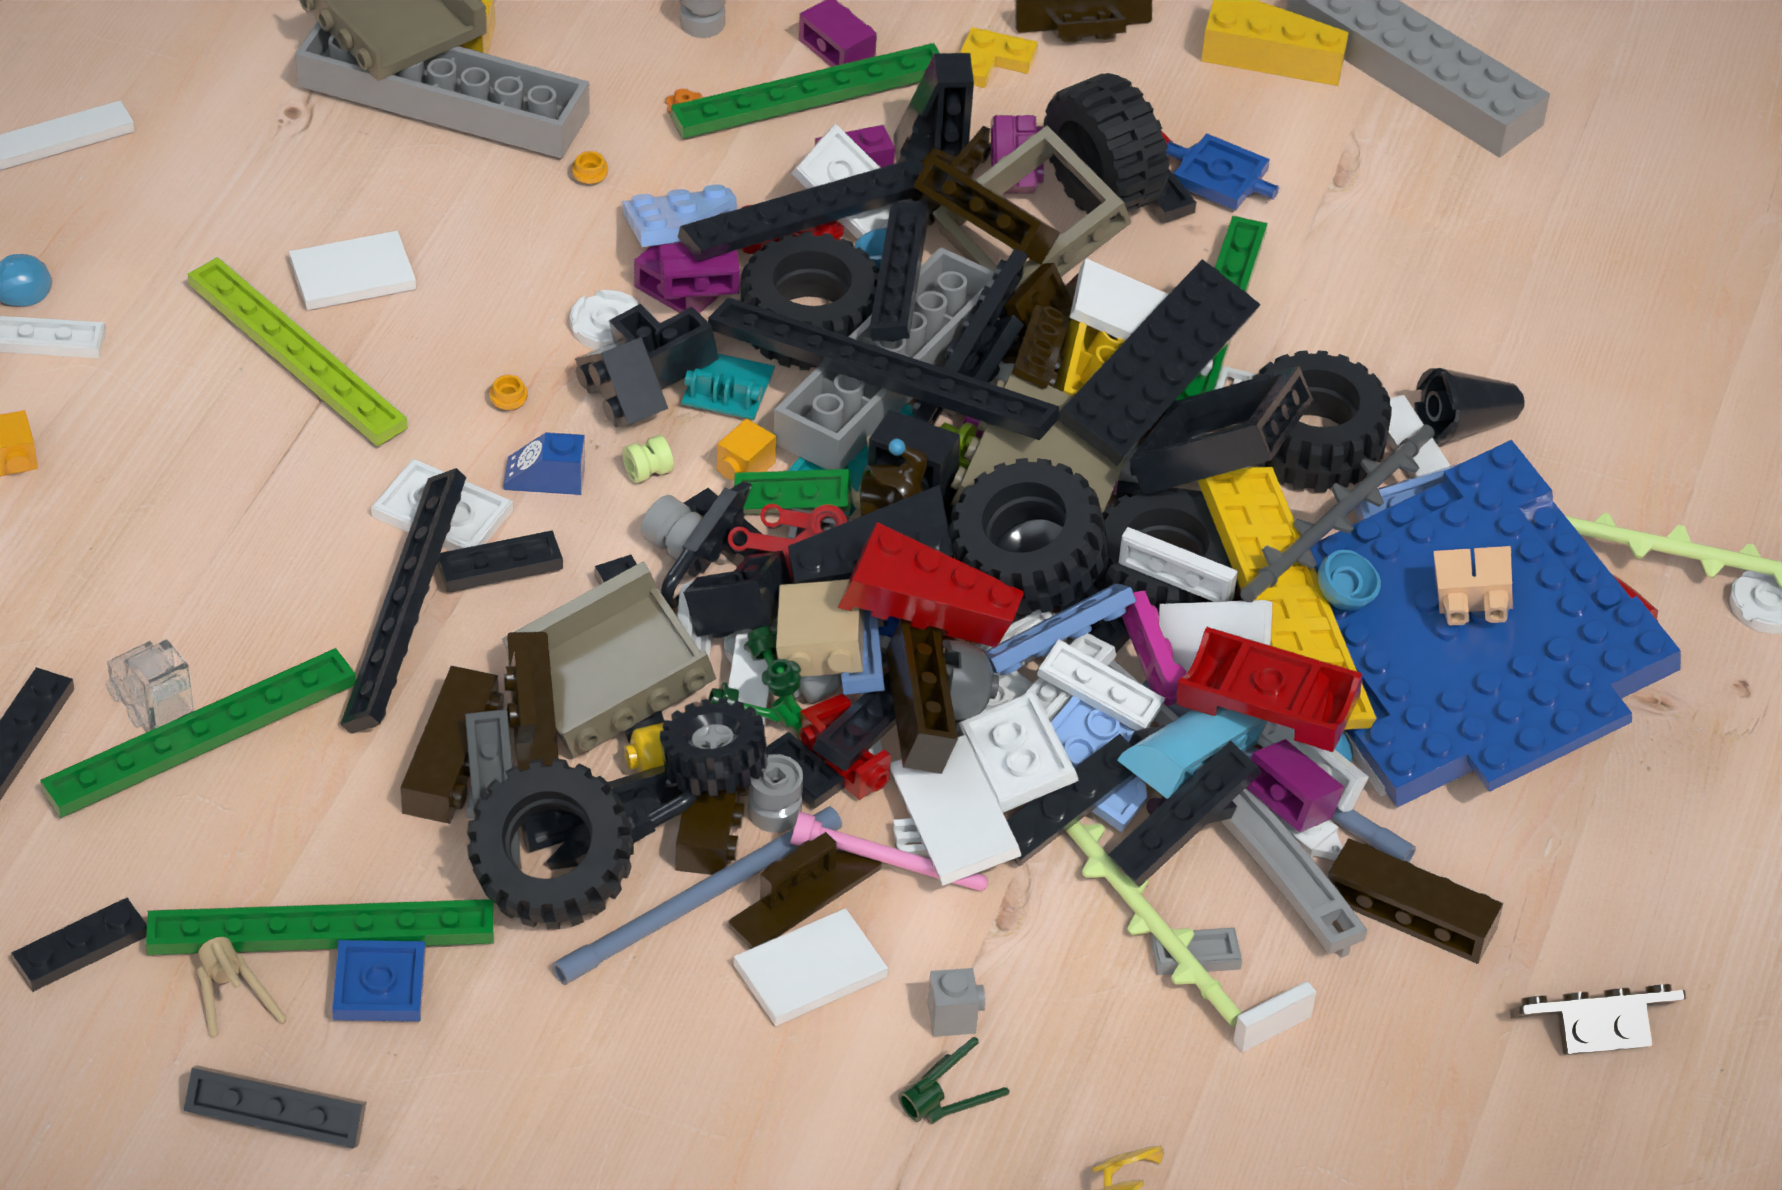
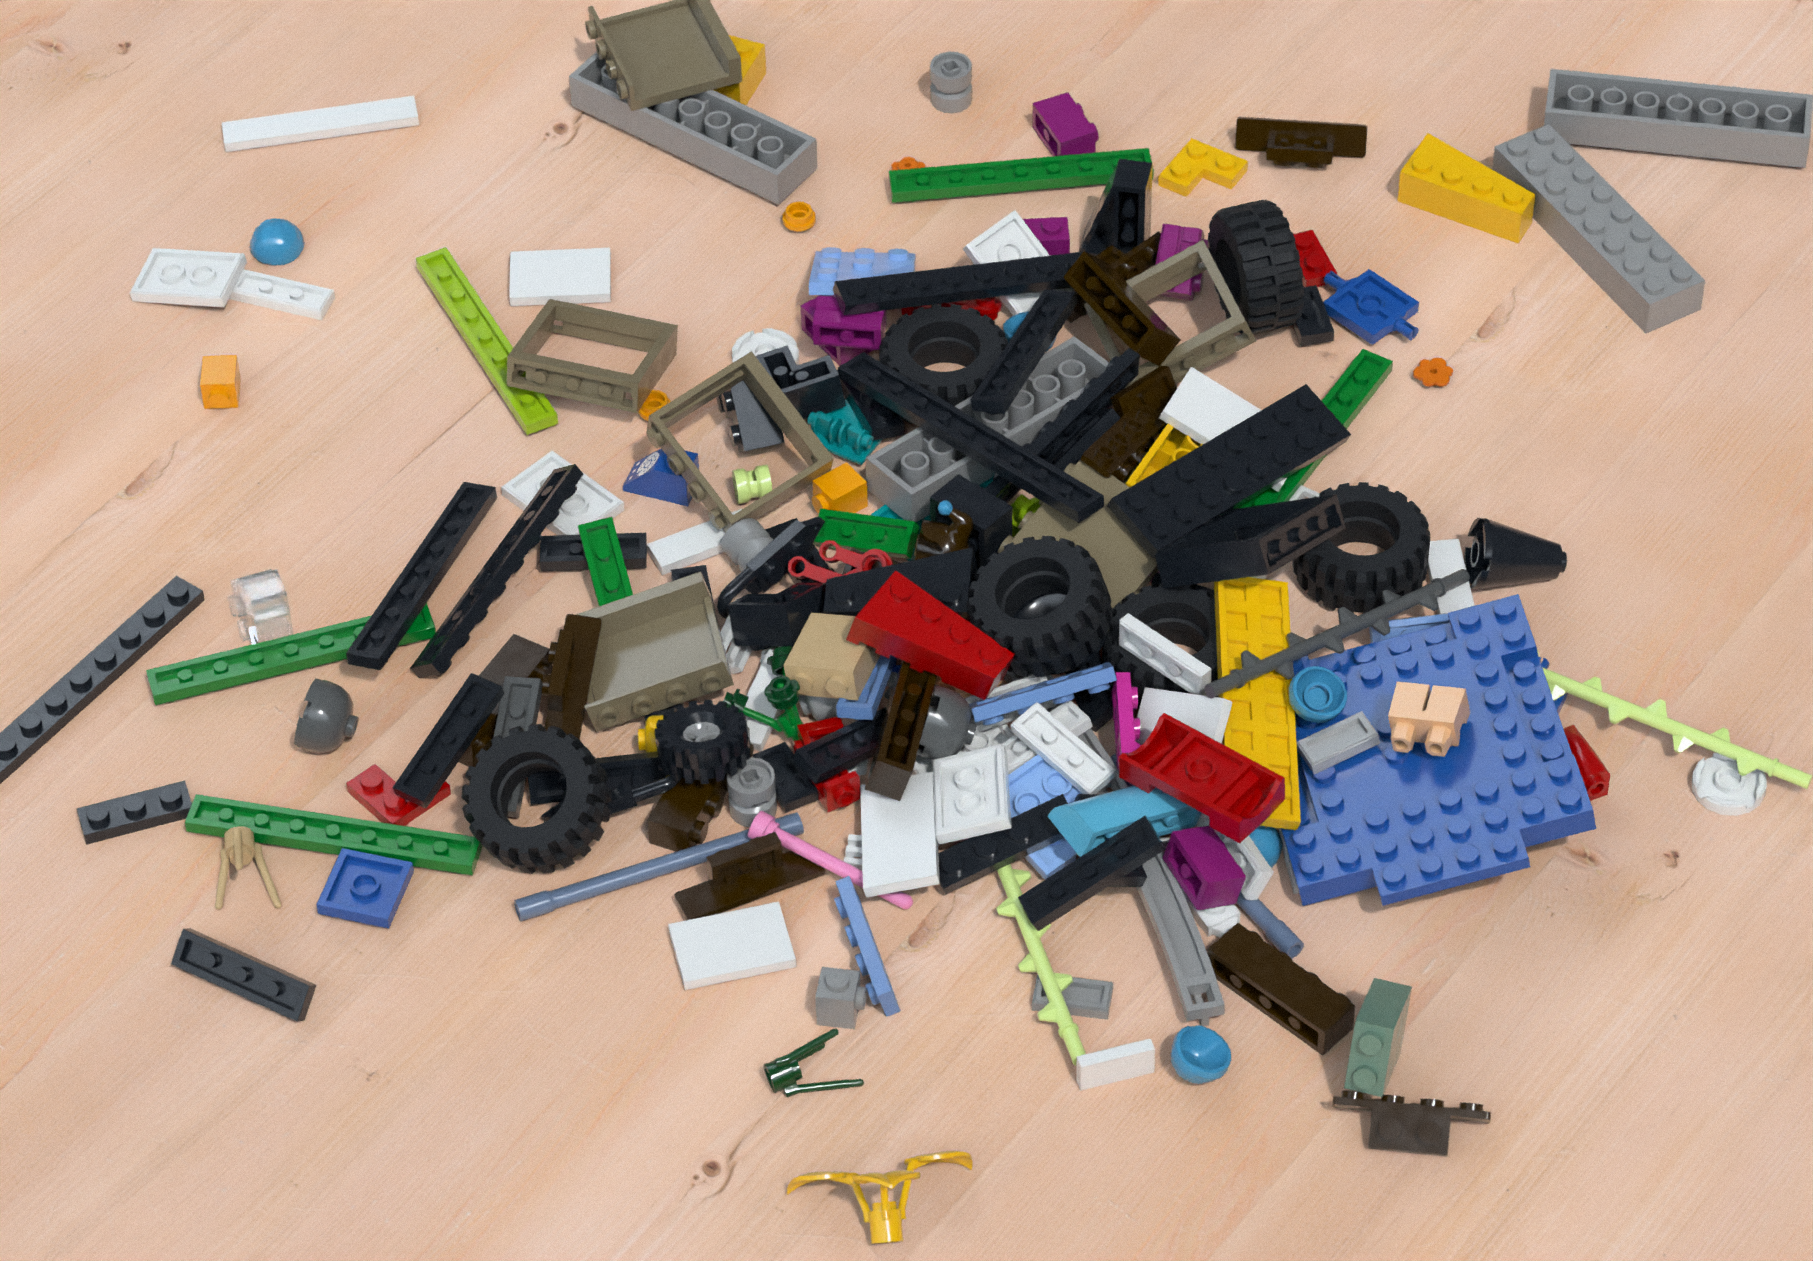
camera: 20 degrees right, 0 degrees up
none -> dark grey cylinder [294,678,359,753]
none -> black plate [346,482,497,670]
none -> red plate [346,764,451,826]
none -> black plate [392,673,505,809]
none -> dark tan window [507,299,678,413]
none -> green plate [578,517,633,606]
none -> dark tan window [646,351,834,533]
none -> white tile [647,509,742,575]
none -> medium blue plate [834,876,901,1017]
none -> black plate [837,370,905,440]
none -> dark azure piece [1170,1025,1231,1084]
none -> light grey tile [1297,711,1380,774]
none -> sand green brick [1344,978,1412,1097]
none -> orange plant [1413,358,1453,387]

